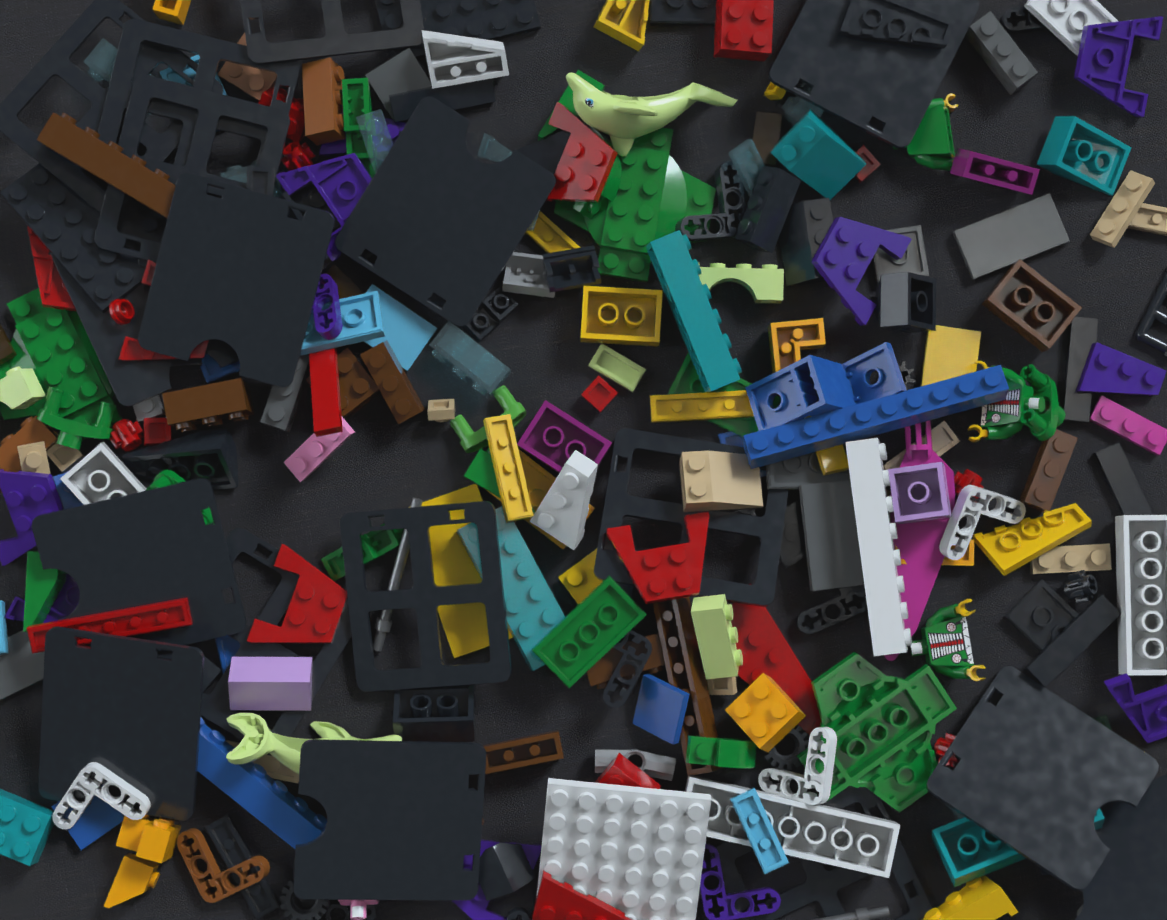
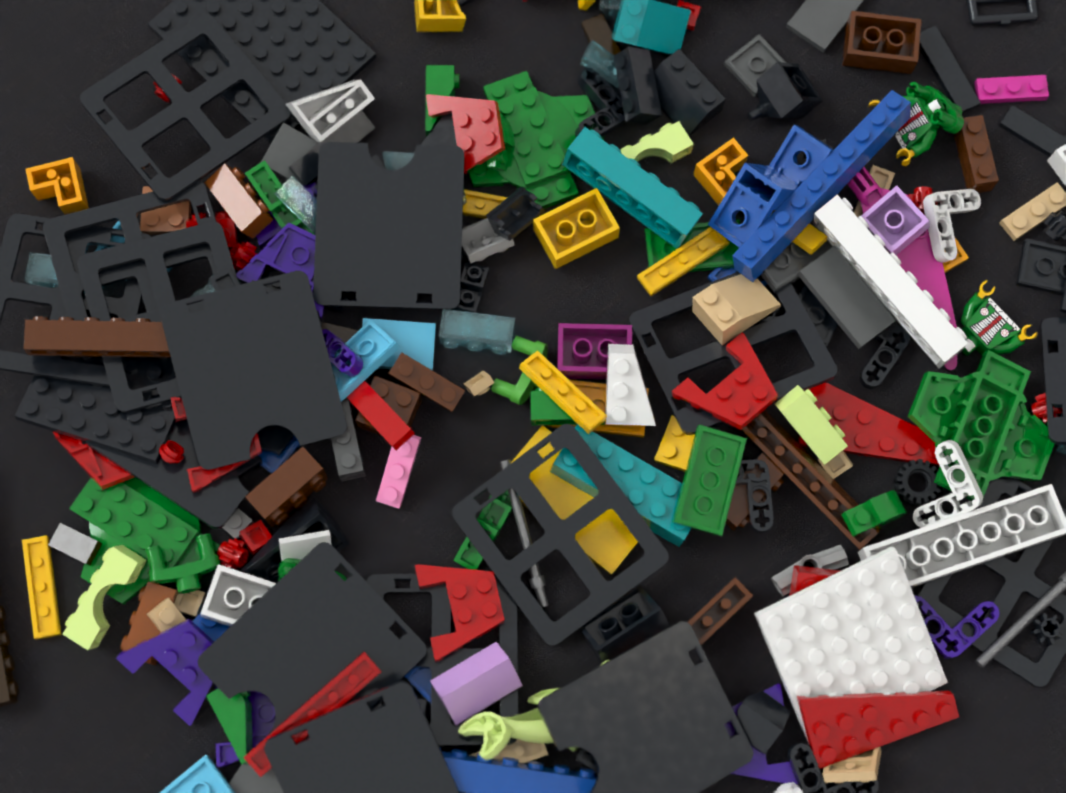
camera: 30 degrees left, 10 degrees down
yellowish green animal [566,73,737,157] -> none
red plate [581,375,618,413] -> none
yellowish green tile [588,343,646,393] -> none
blue tile [633,674,690,744] -> none
light orange brick [725,673,806,752] -> none
medium azure tile [730,788,789,874] -> none
dark purple wing [811,217,912,326] -> none
yellow tile [920,325,981,387] -> none
yellow wing [973,503,1092,576] -> none
dark purple wing [1076,342,1166,396] -> none
none -> white tile [279,530,331,561]

